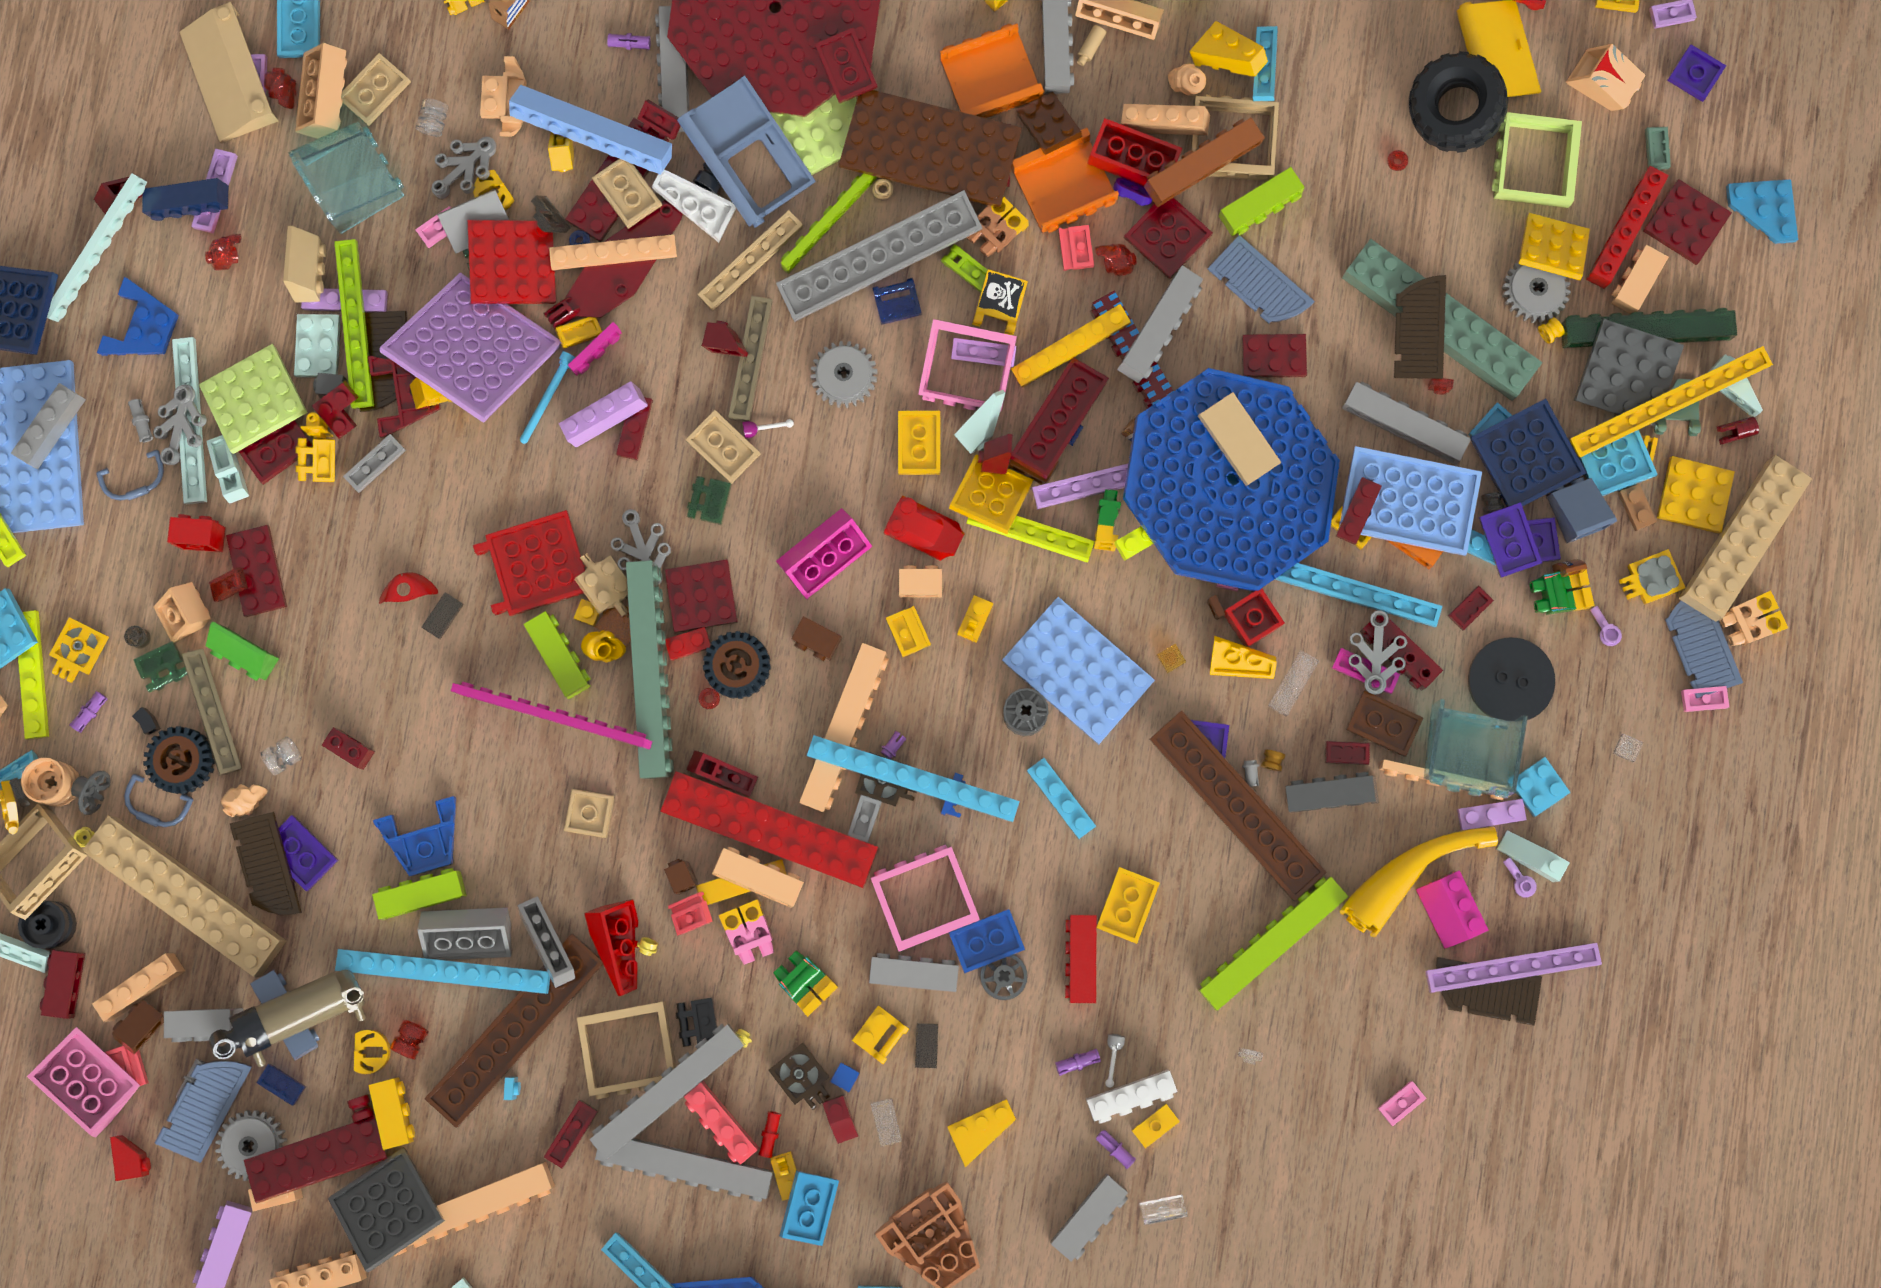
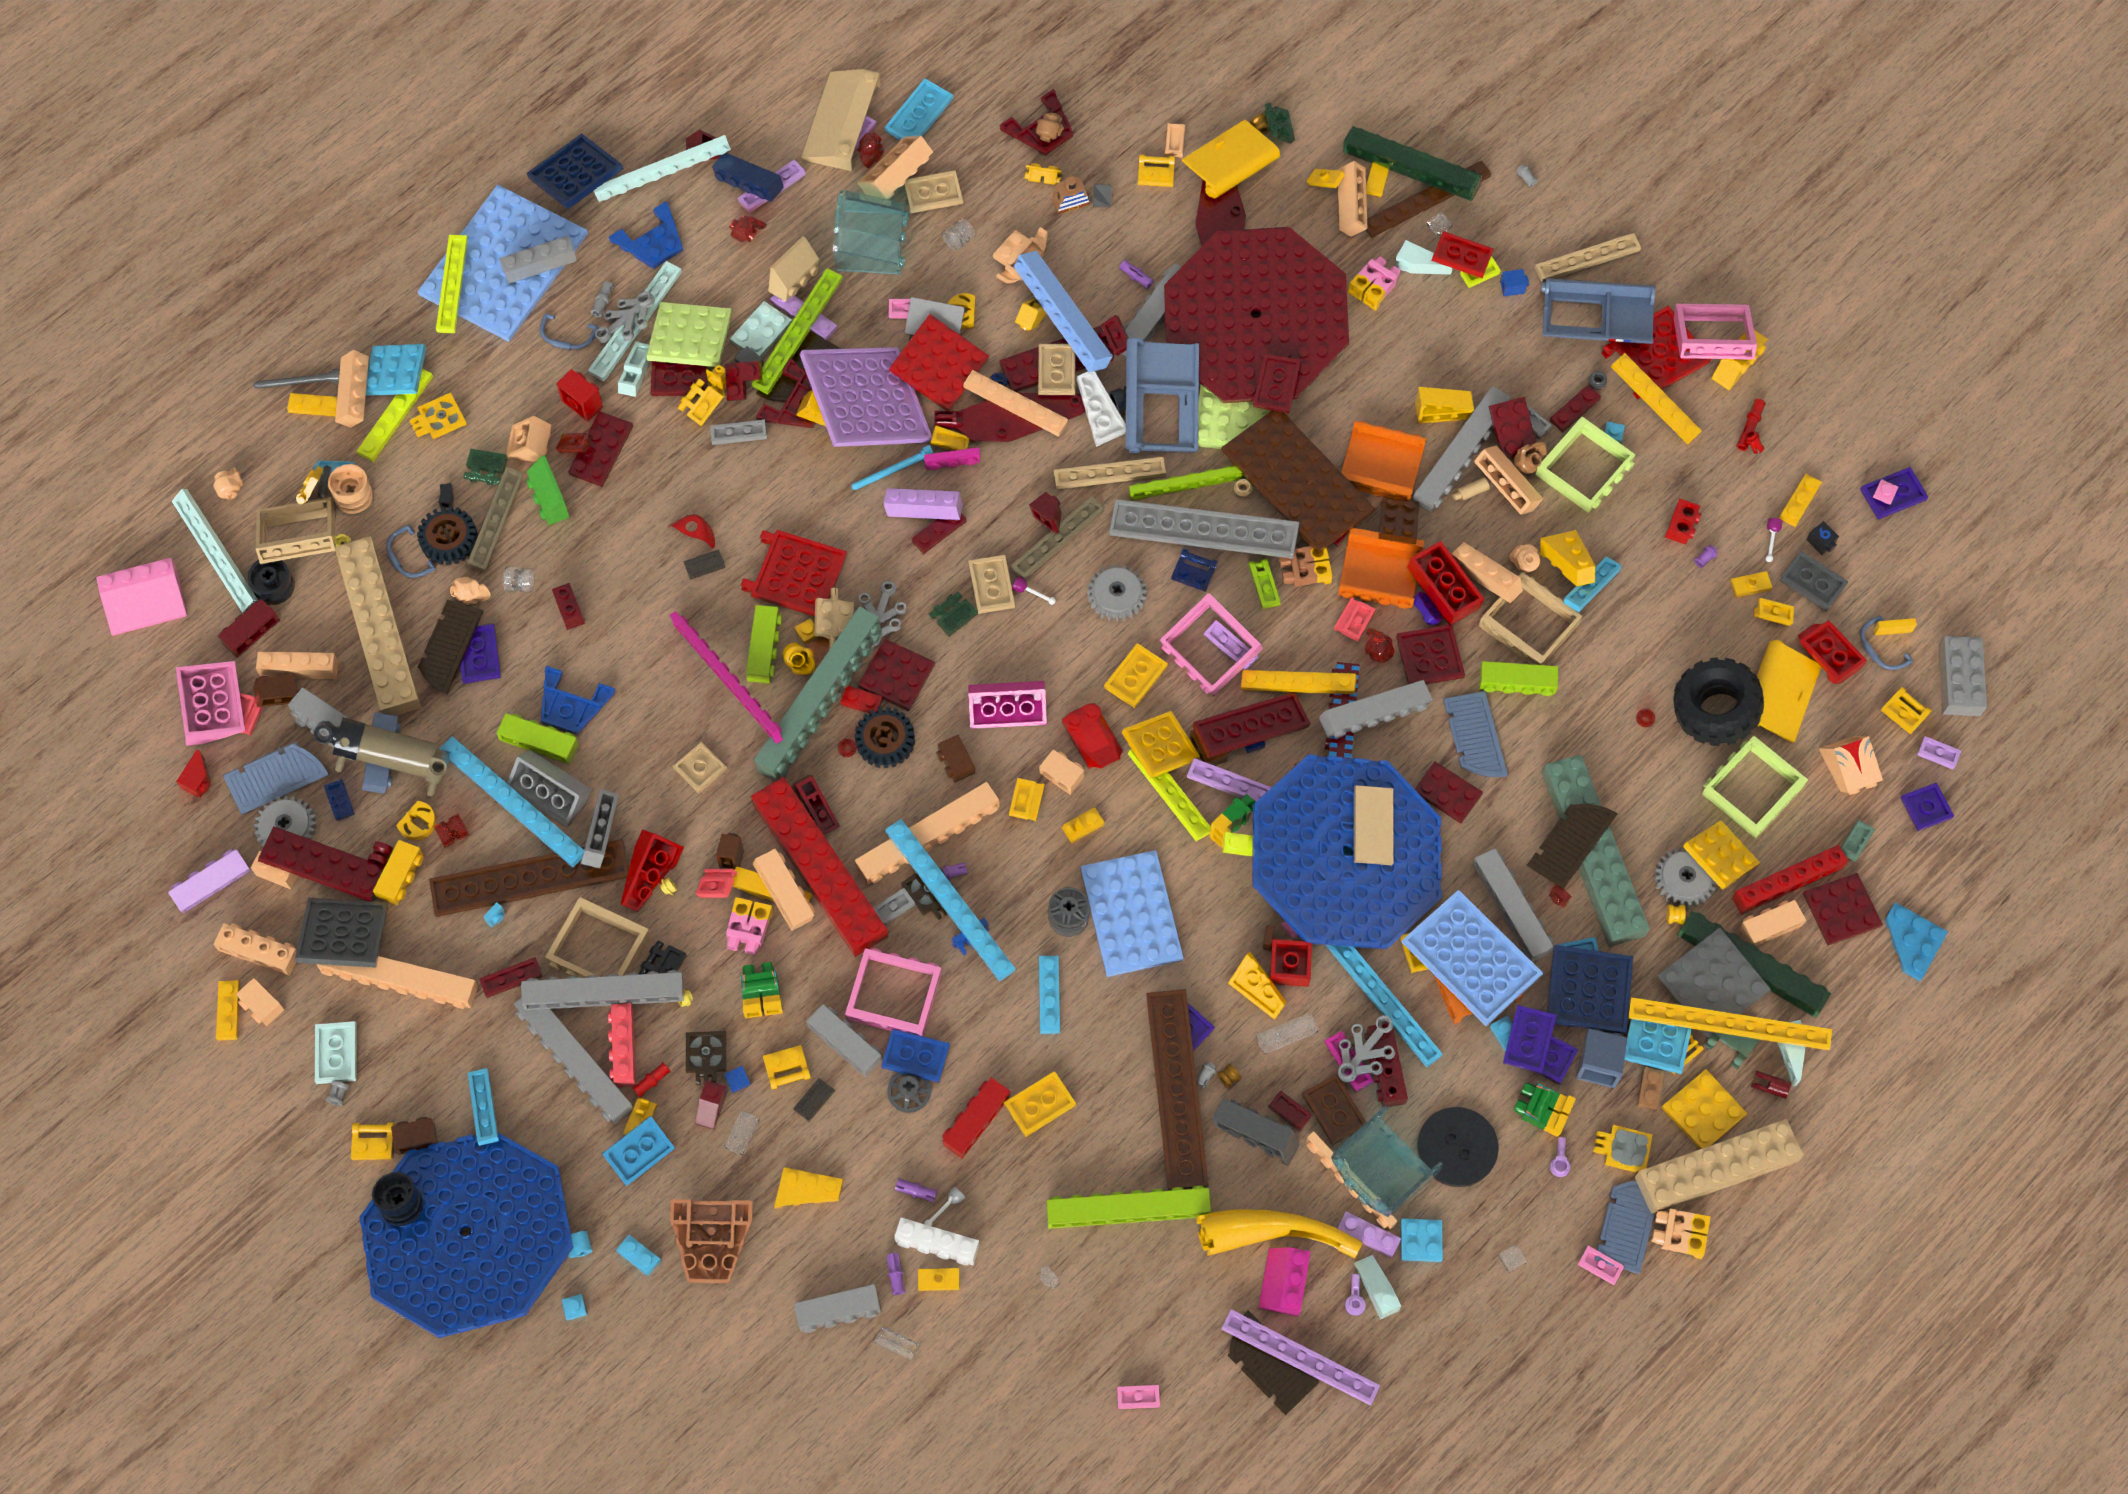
camera: 30 degrees right, 15 degrees down
medium lavender pin [69,691,108,733] -> none
dark grey wheel [71,771,111,815] -> none
clear smoke wheel [124,626,151,649] -> none
light grey plant [431,137,496,199] -> none
clear smoke plate [531,195,571,233] -> none
light aqua slope [954,390,1005,454] -> none
flag [972,269,1028,335] -> none
dark red slope [978,434,1013,474] -> none
dark orange brick [1144,117,1265,207] -> none
clear yellow plate [1156,644,1186,674] -> none
dark red plate [1336,477,1382,545] -> none
dark red plate [1448,585,1494,631] -> none
clear smoke wheel [1481,492,1505,514] -> none
dark orange slope [1552,559,1587,577] -> none

